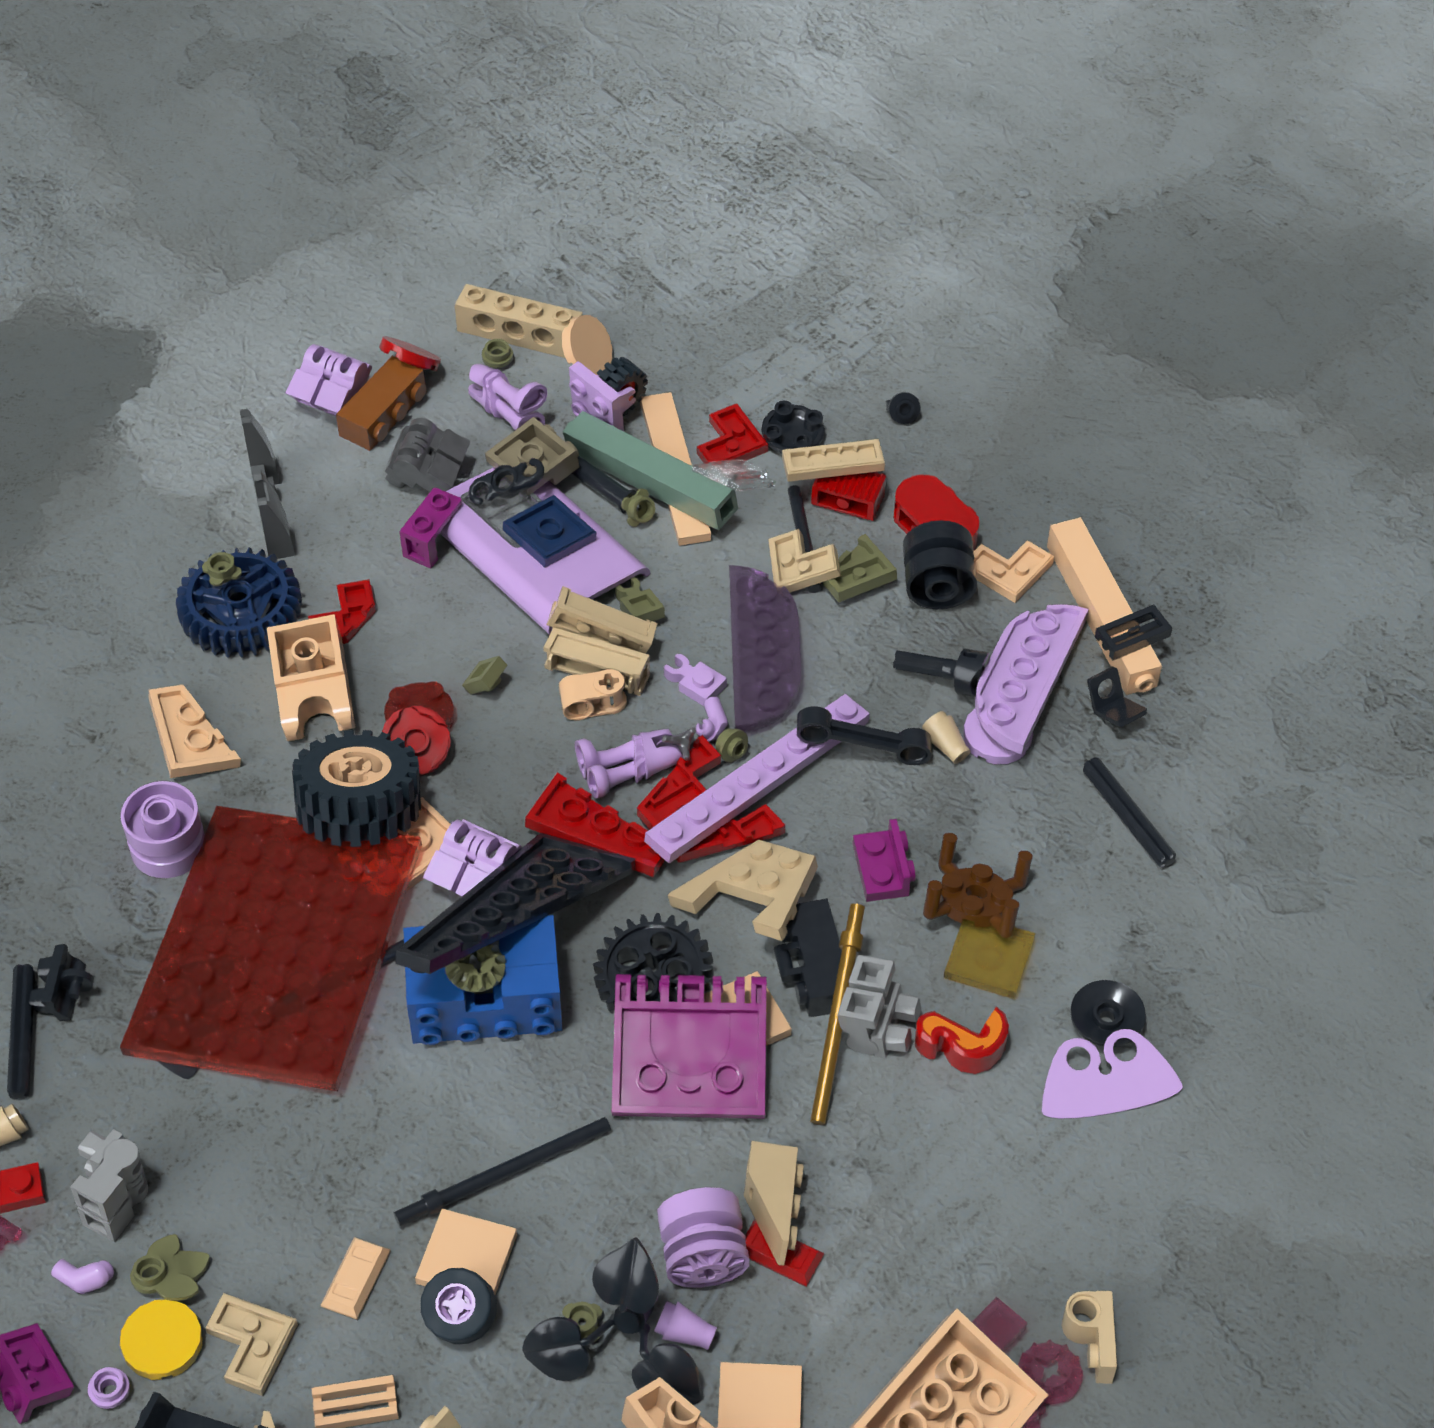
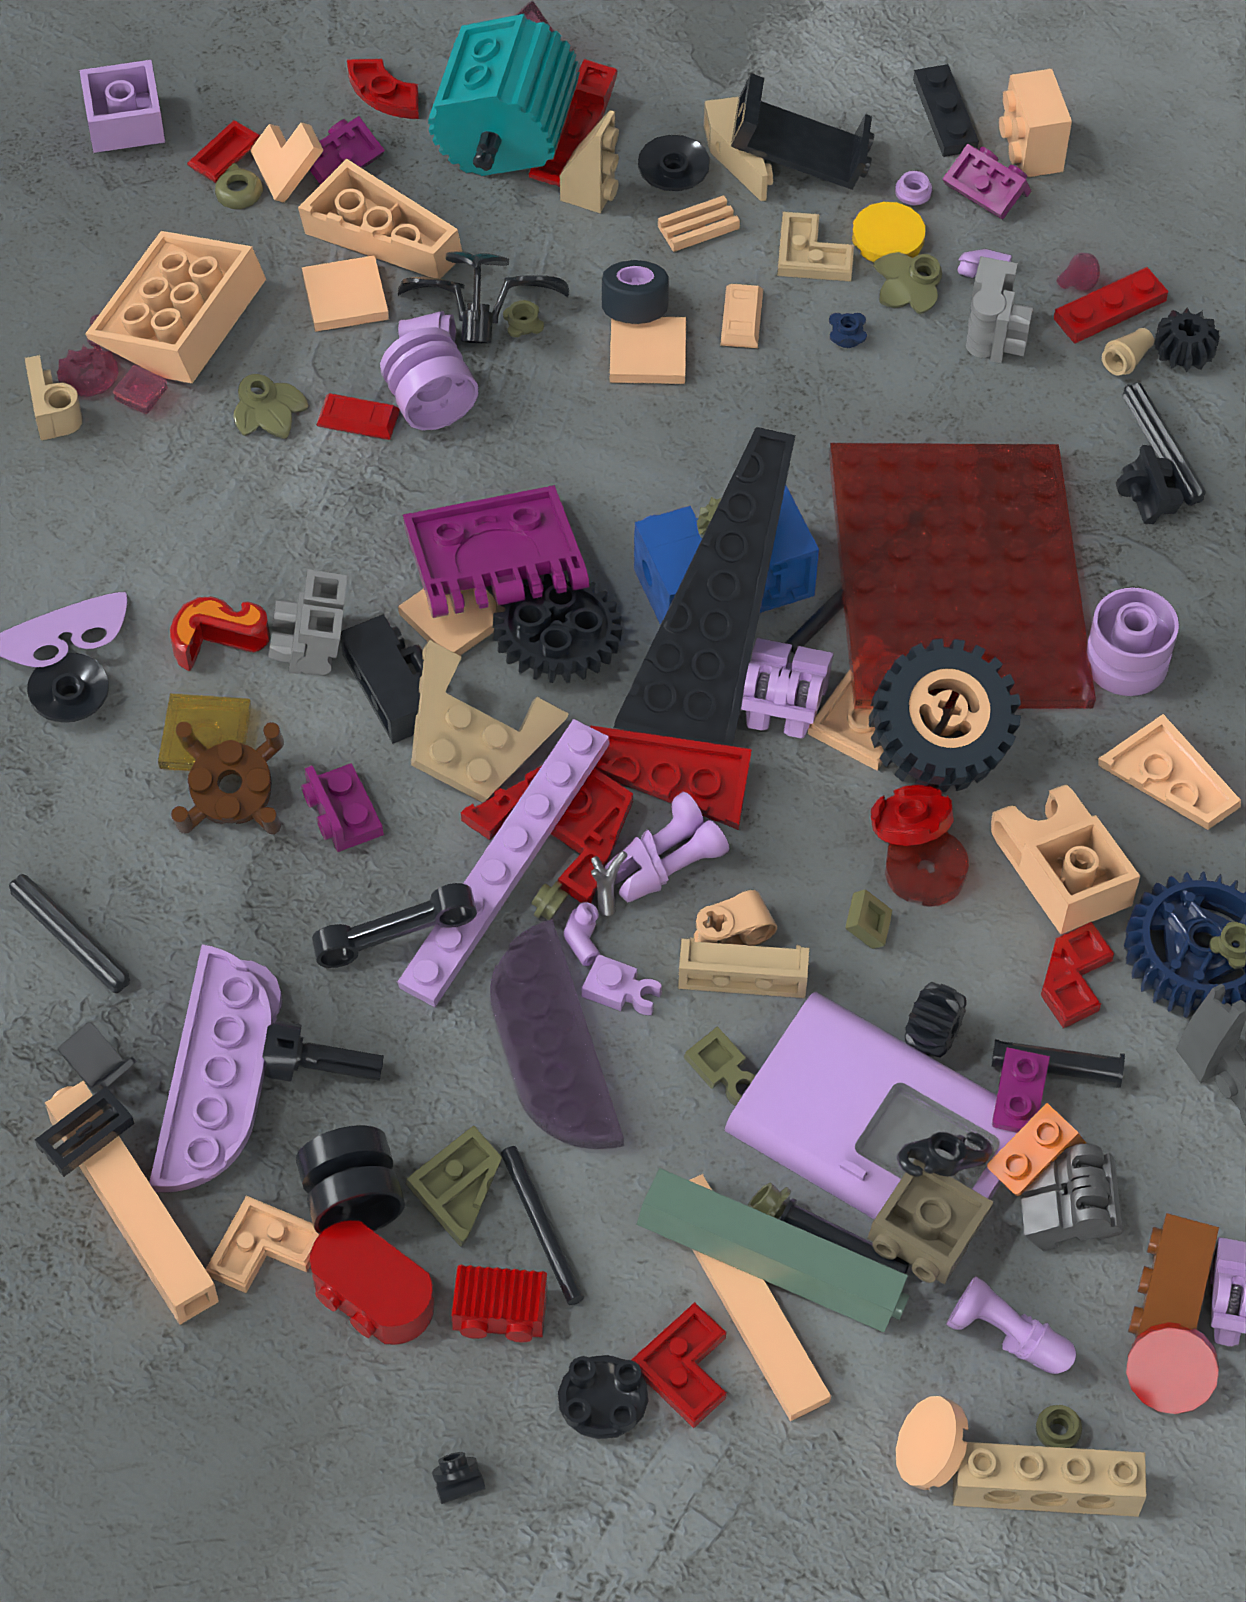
camera: 165 degrees right, 5 degrees up
black bar [393,1117,611,1226] -> none
dark blue tile [502,495,596,568] -> none
tan container [546,586,657,654] -> none
lavender plate [569,357,648,431] -> none
clear piece [692,459,776,491] -> none
tan slope [744,1141,803,1265] -> none
tan tile [768,529,841,596] -> none
tan plate [782,439,885,482] -> none
pearl gold bar [810,903,865,1125] -> none
tan cone [922,711,971,764] -> none
none -> olive plate [233,374,308,439]
none -> dark blue plate [829,313,867,348]
none -> black gear [905,982,967,1058]
none -> orange bracket [987,1103,1087,1196]
none -> black pin [991,1039,1125,1088]

